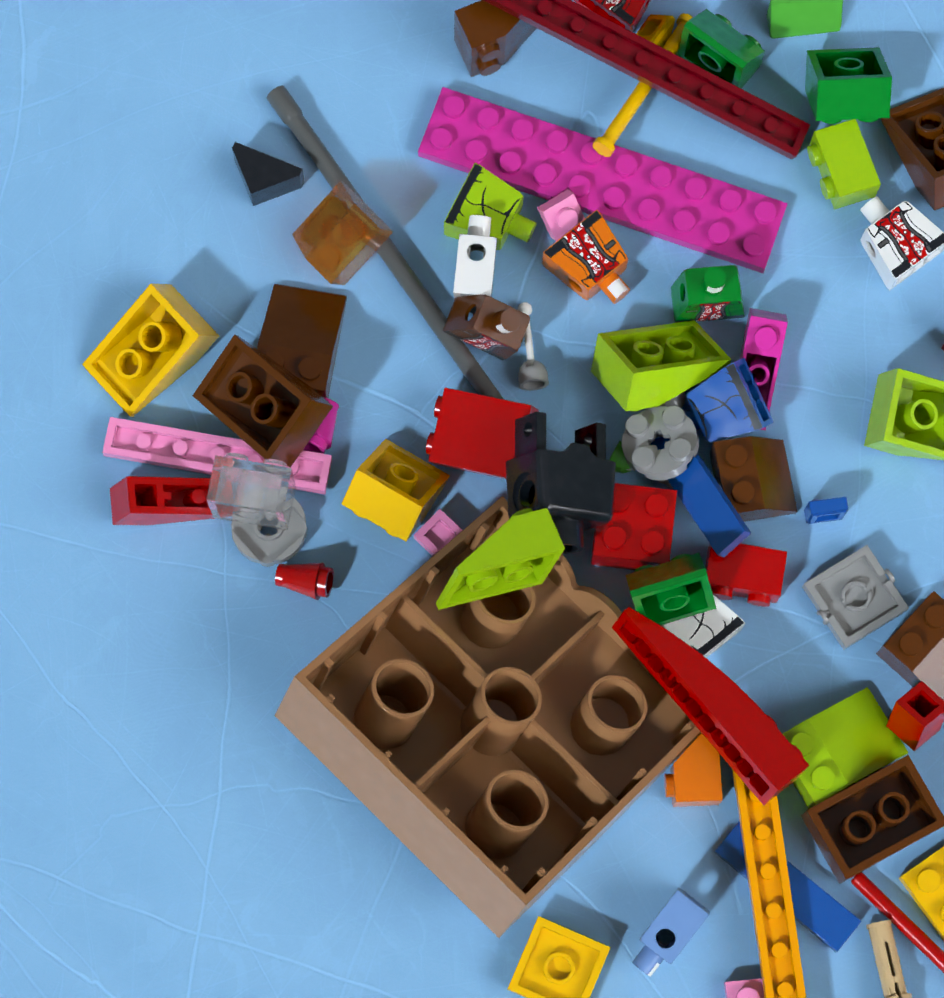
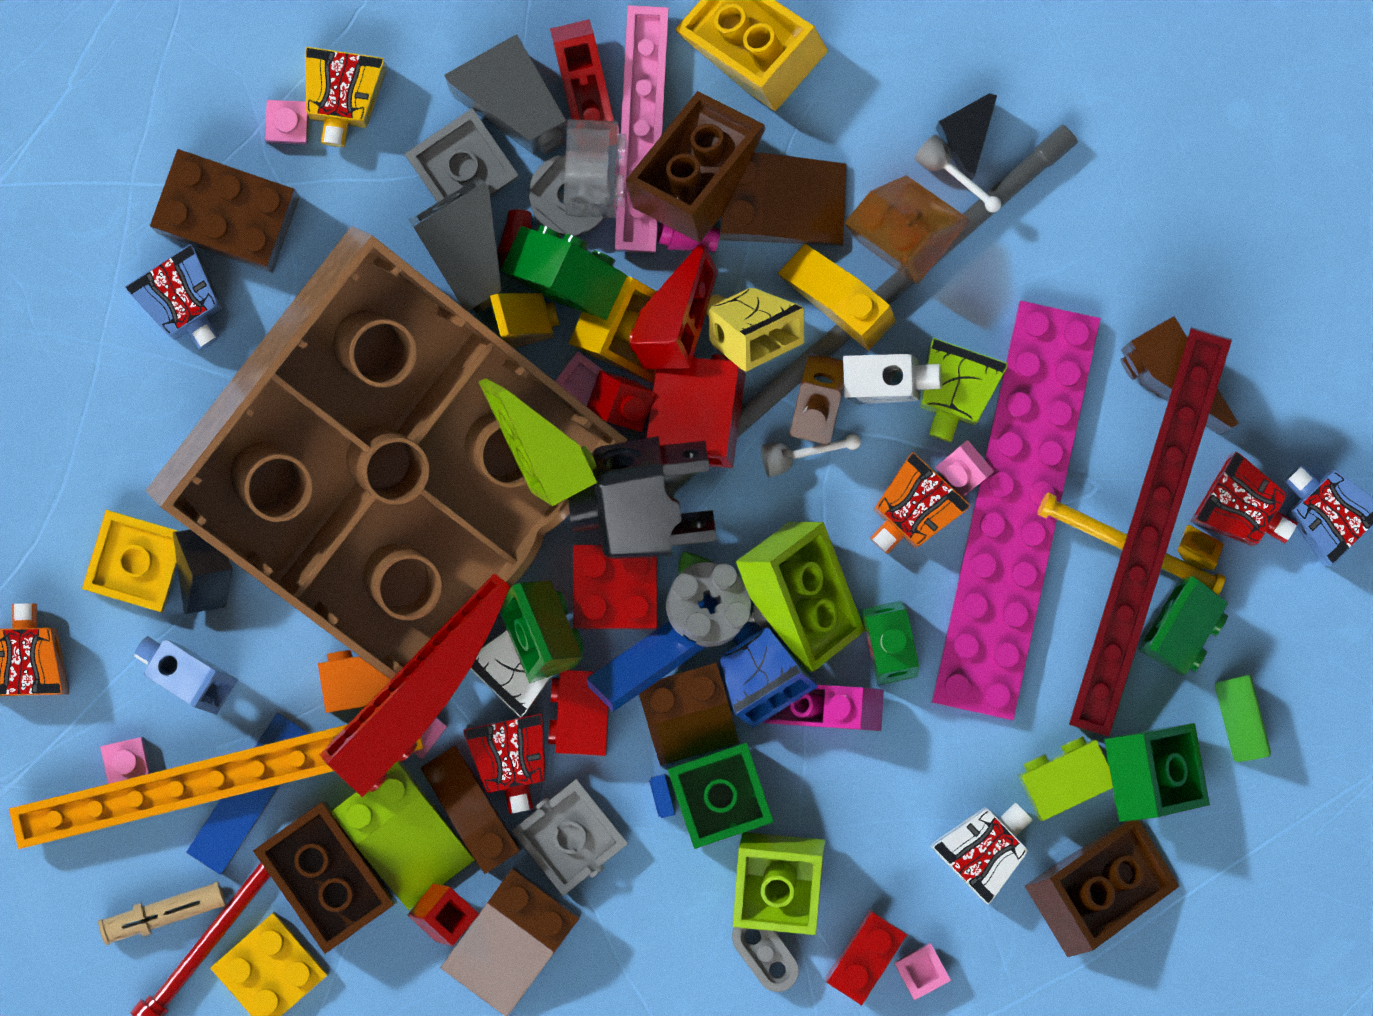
camera: 85 degrees right, 10 degrees up
none -> torso [125,244,223,350]
none -> reddish brown brick [150,149,300,273]
none -> black slope [173,529,233,614]
none -> bright pink plate [265,100,309,145]
none -> torso [305,47,387,147]
none -> light grey plate [405,108,520,202]
none -> dark grey slope [409,177,502,313]
none -> reddish brown slope [421,745,522,874]
none -> dark grey slope [444,34,569,155]
none -> torso [463,714,546,814]
none -> yellow slope [490,293,559,348]
none -> green brick [500,225,627,320]
none -> red brick [587,370,656,432]
none -> red slope [629,245,718,369]
none -> green brick [667,742,774,849]
none -> light yellow torso [706,288,804,372]
none -> yellow slope [778,244,896,351]
none -> hinge [915,135,1001,213]

